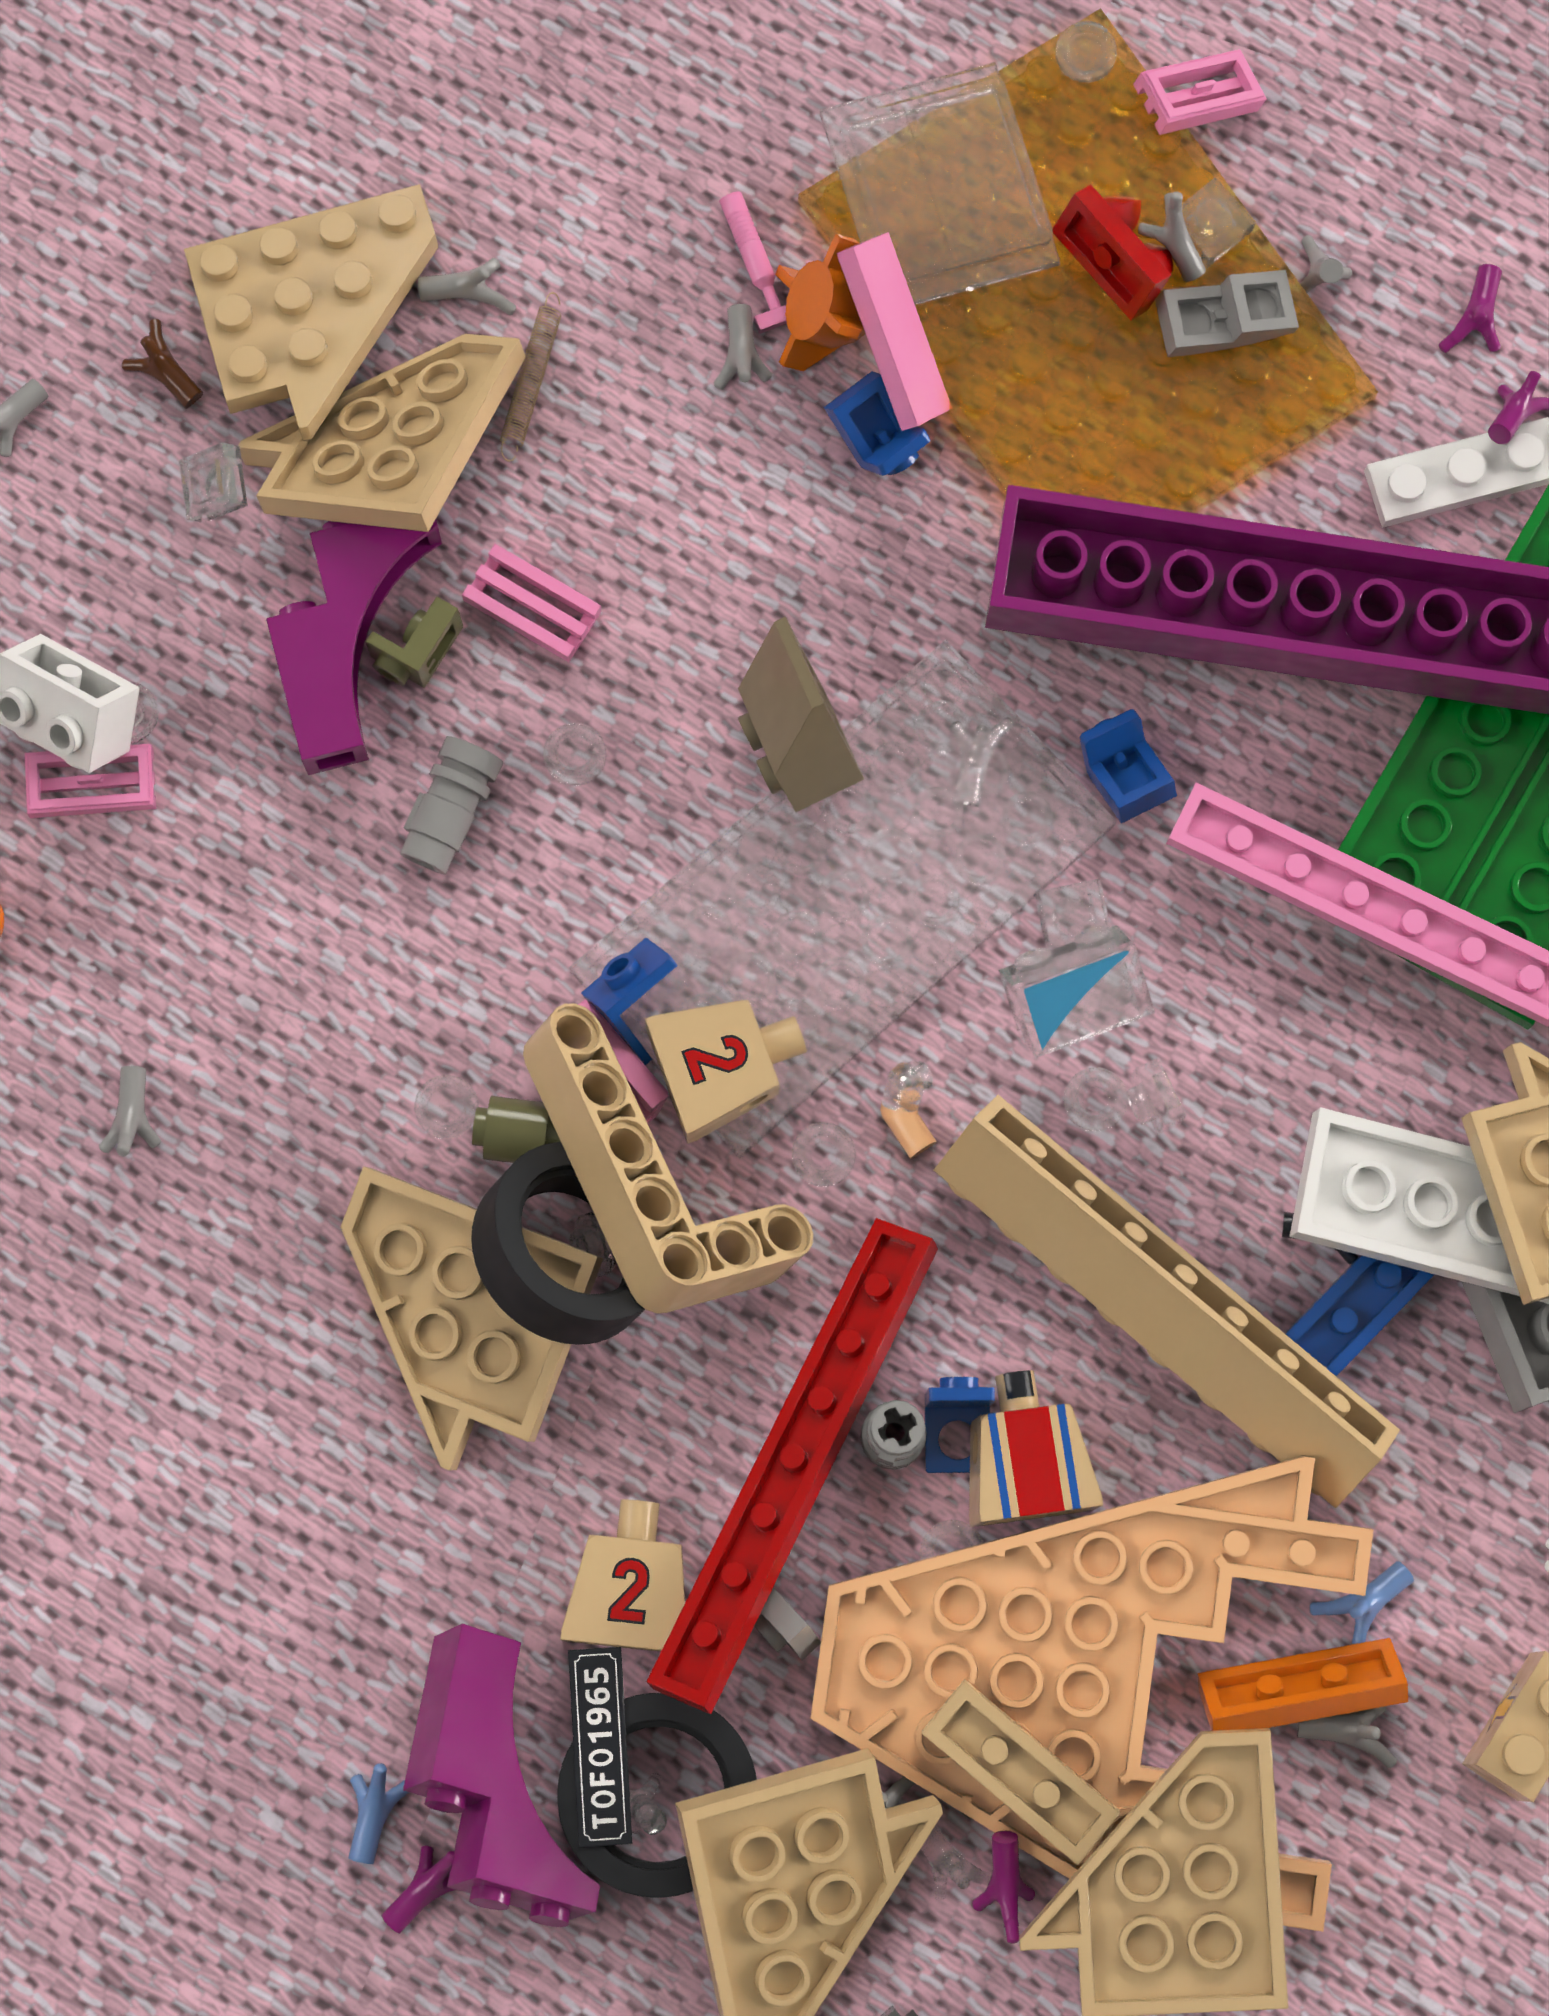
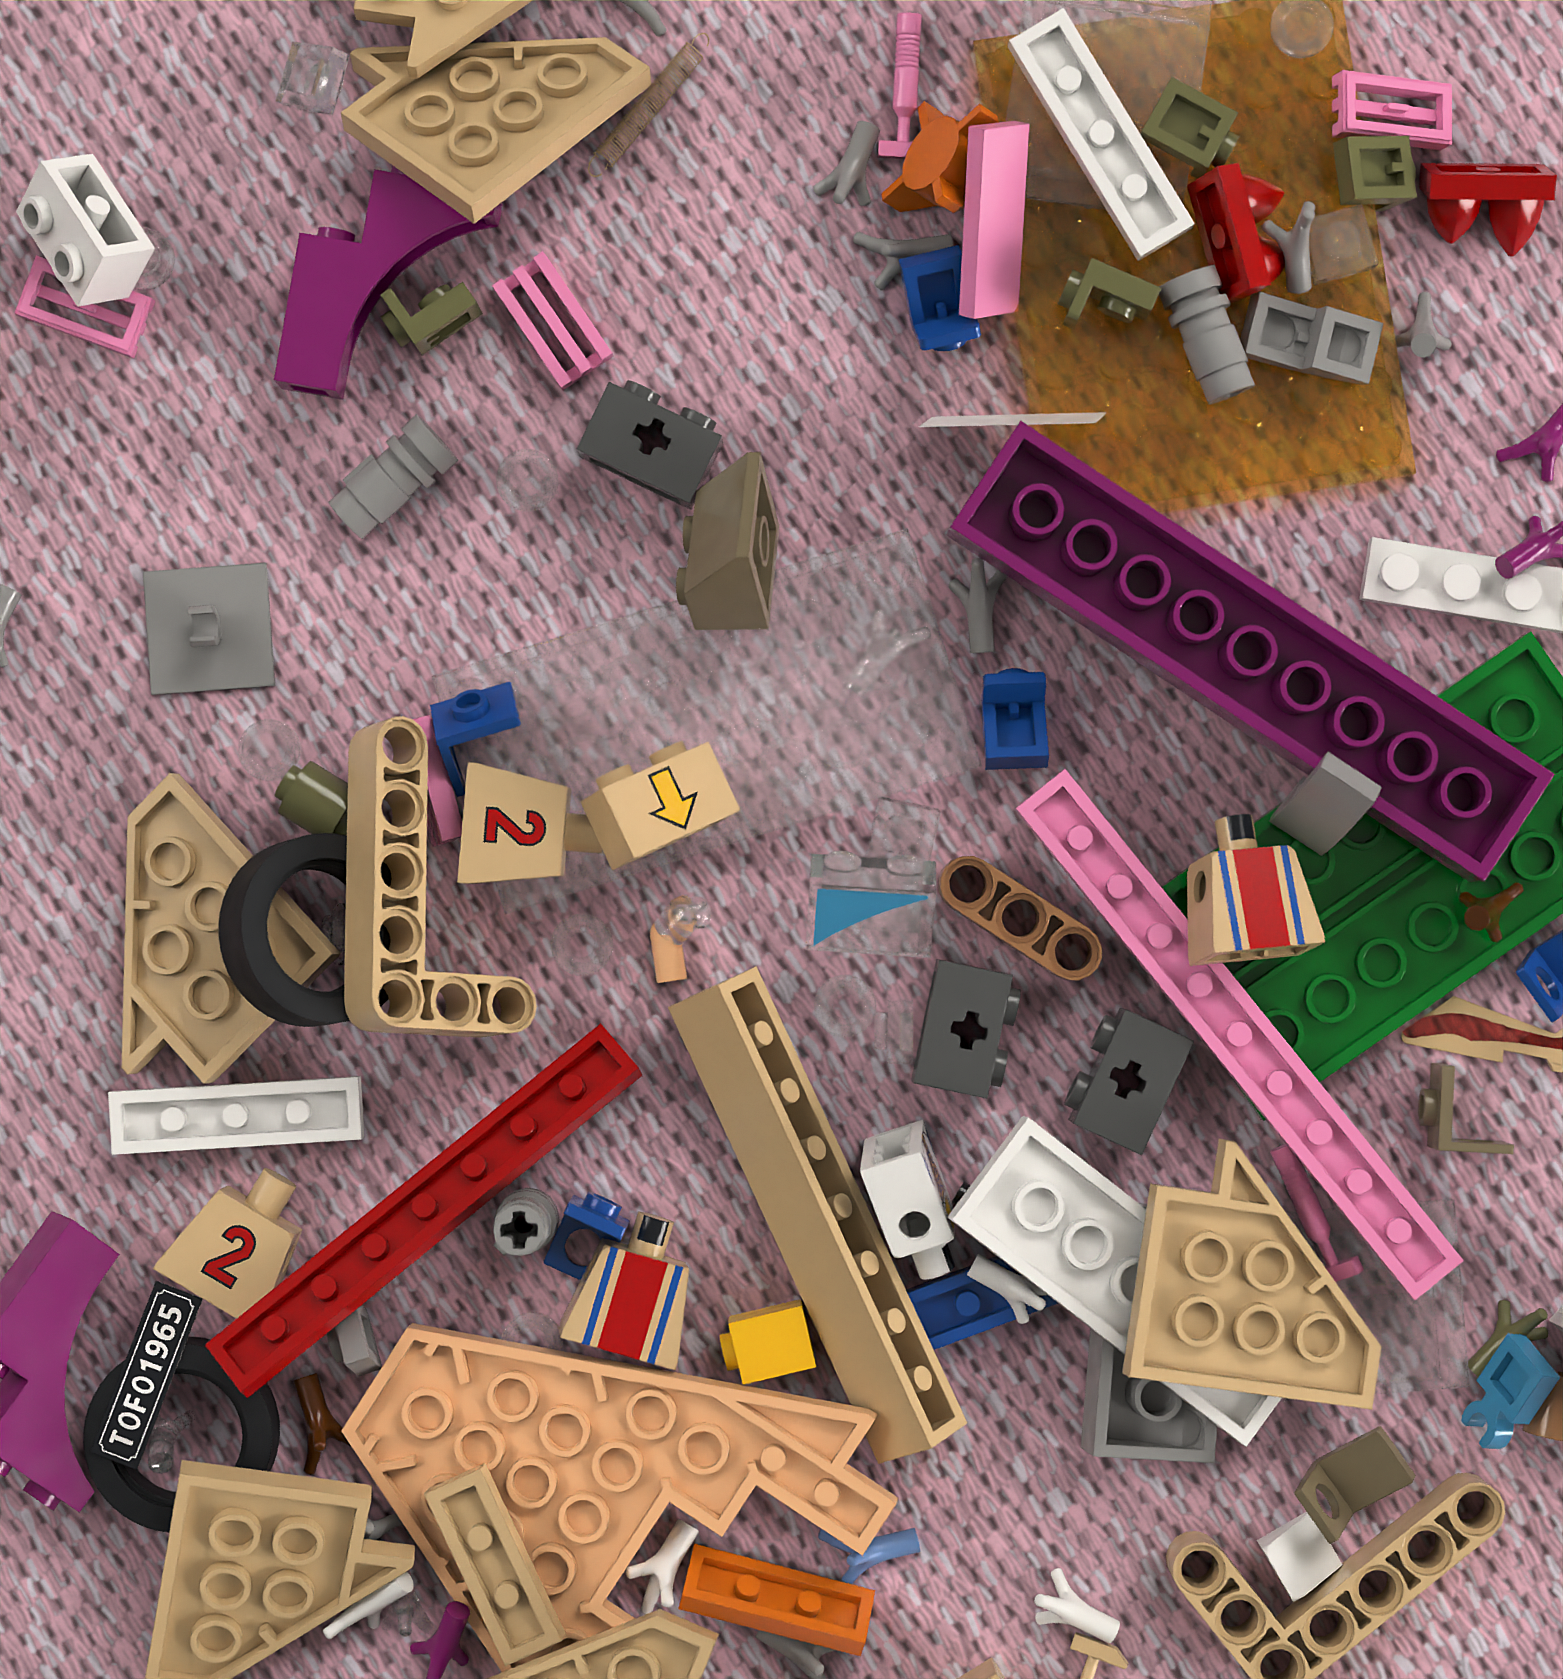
camera: 30 degrees right, 10 degrees up
none -> white plate [108,1076,364,1155]
none -> light grey piece [143,563,275,695]
none -> reddish brown bar [293,1373,351,1475]
none -> white bar [323,1572,414,1639]
none -> dark grey brick [577,380,723,510]
none -> tan brick [580,741,741,871]
none -> white bar [625,1519,699,1614]
none -> yellow brick [719,1299,816,1385]
none -> light grey bar [853,232,953,290]
none -> white torso [860,1120,955,1279]
none -> dark grey brick [911,959,1021,1099]
none -> white sticker [919,412,1107,427]
none -> medium nougat beam [938,856,1102,980]
none -> light grey bar [948,558,1007,653]
none -> white bar [967,1253,1047,1324]
none -> white plate [1008,8,1195,261]
none -> olive bracket [1058,258,1161,329]
none -> dark grey brick [1064,1008,1194,1155]
none -> olive bracket [1140,77,1239,178]
none -> light grey axle [1159,265,1255,404]
none -> torso [1187,814,1325,966]
none -> light grey slope [1269,752,1382,856]
none -> olive bracket [1333,136,1417,212]
none -> red tile [1419,163,1557,256]

